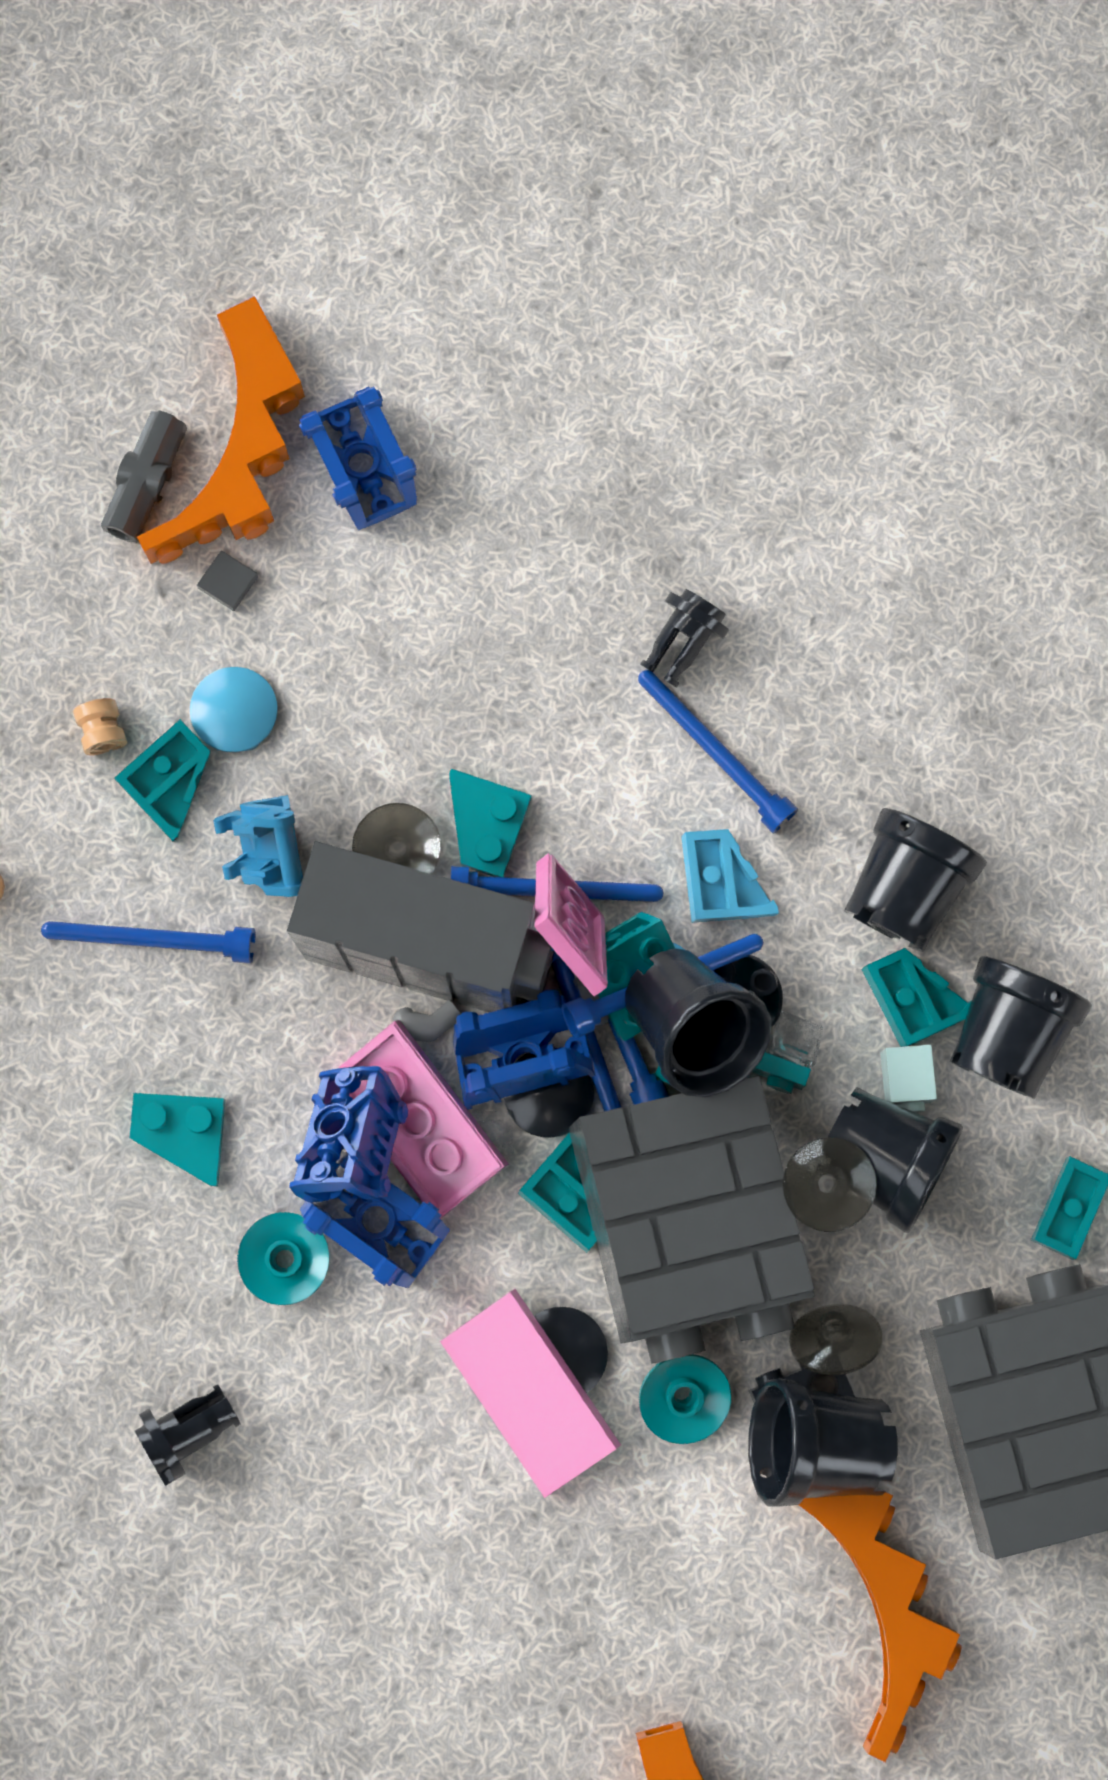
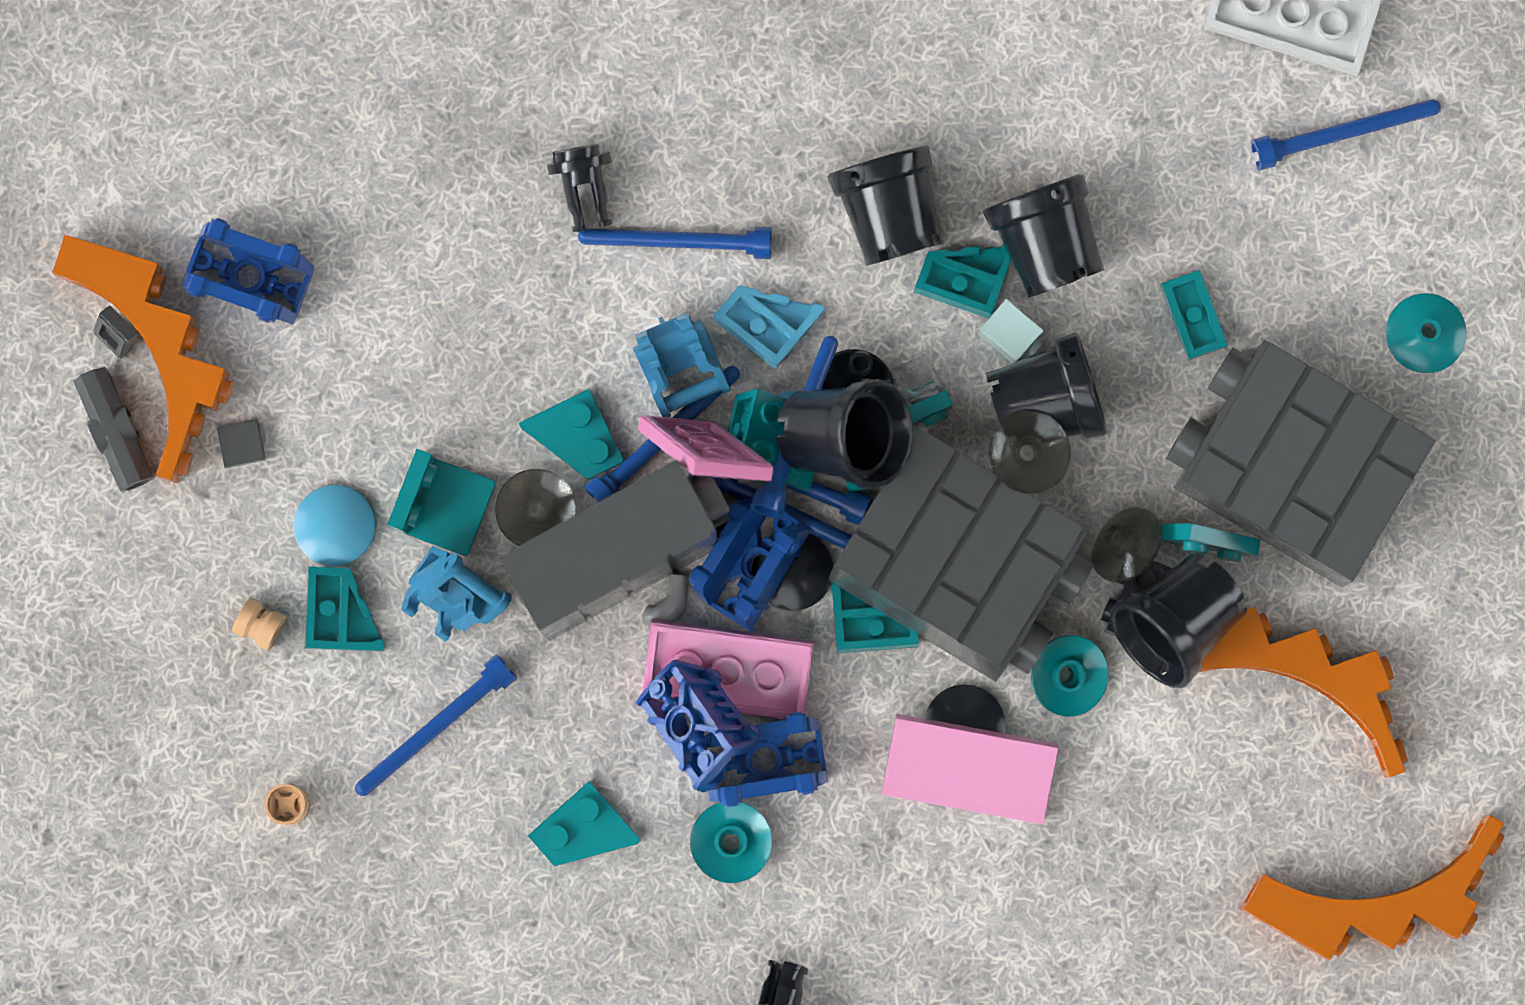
camera: 40 degrees left, 5 degrees up
none -> dark grey tile [93,305,138,359]
none -> teal bracket [387,448,496,557]
none -> dark azure piece [633,312,731,417]
none -> teal wing [1149,523,1261,562]

